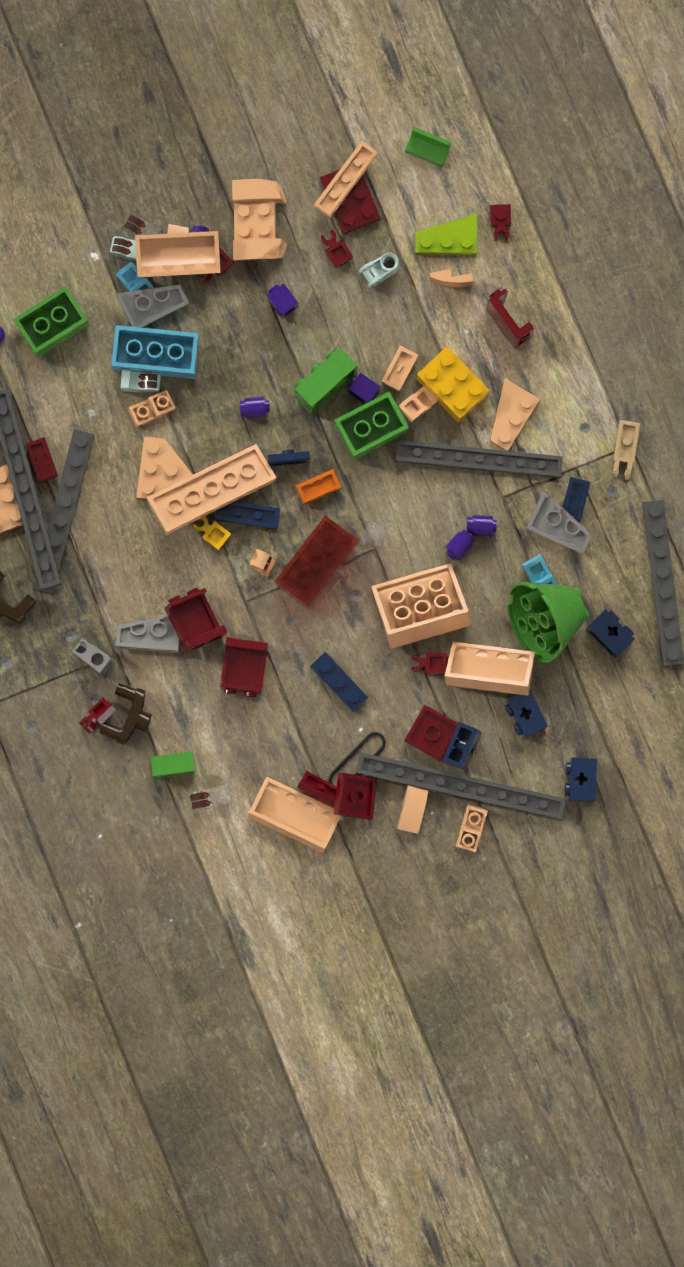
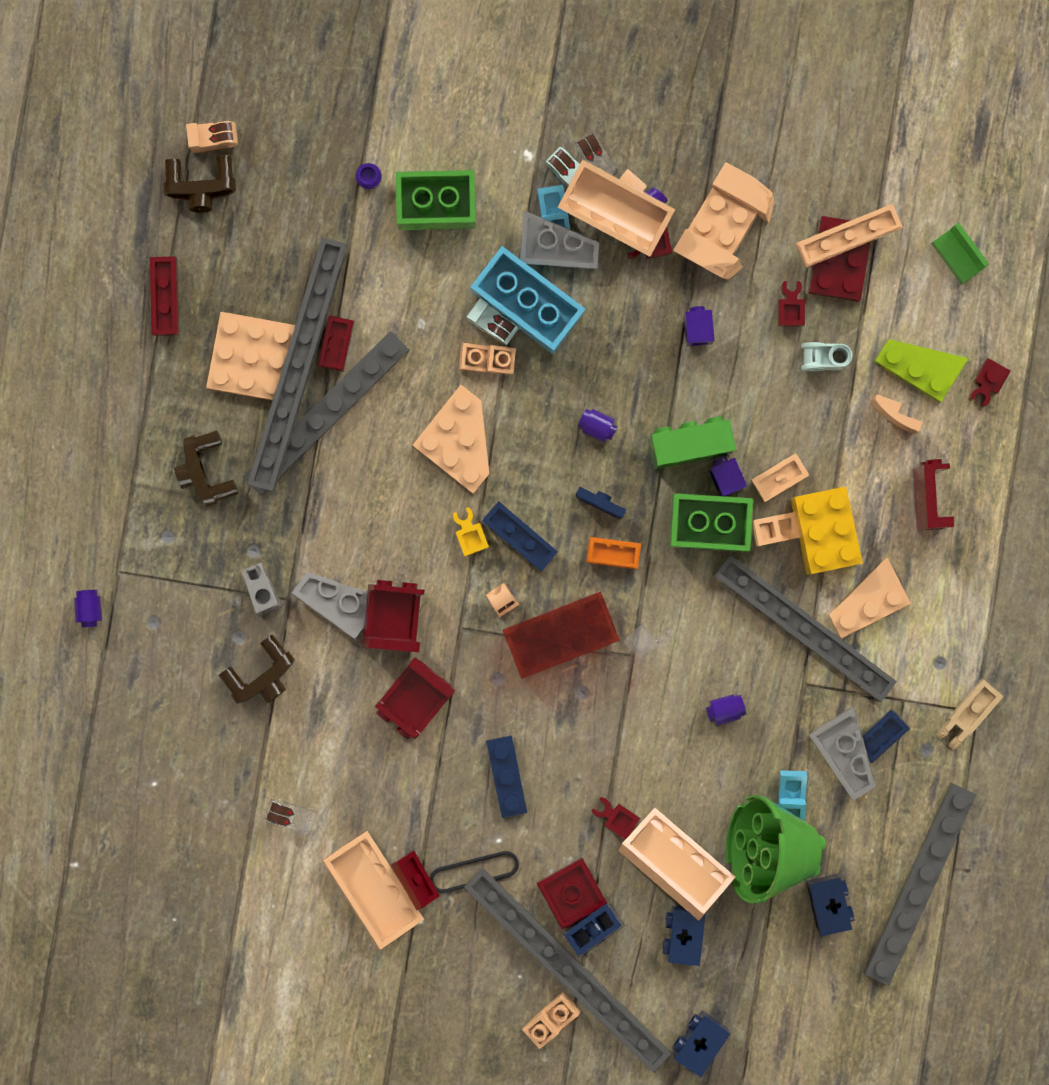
camera: 35 degrees right, 5 degrees up
dark red plate [79,697,116,734] -> none
light nougat plate [147,444,277,535] -> none
bright green panel [151,751,195,778] -> none
dark red plate [334,773,377,820] -> none
light nougat slope [371,563,471,649] -> none
light nougat slope [397,785,428,834] -> none
dark purple brick [467,515,497,537] -> none

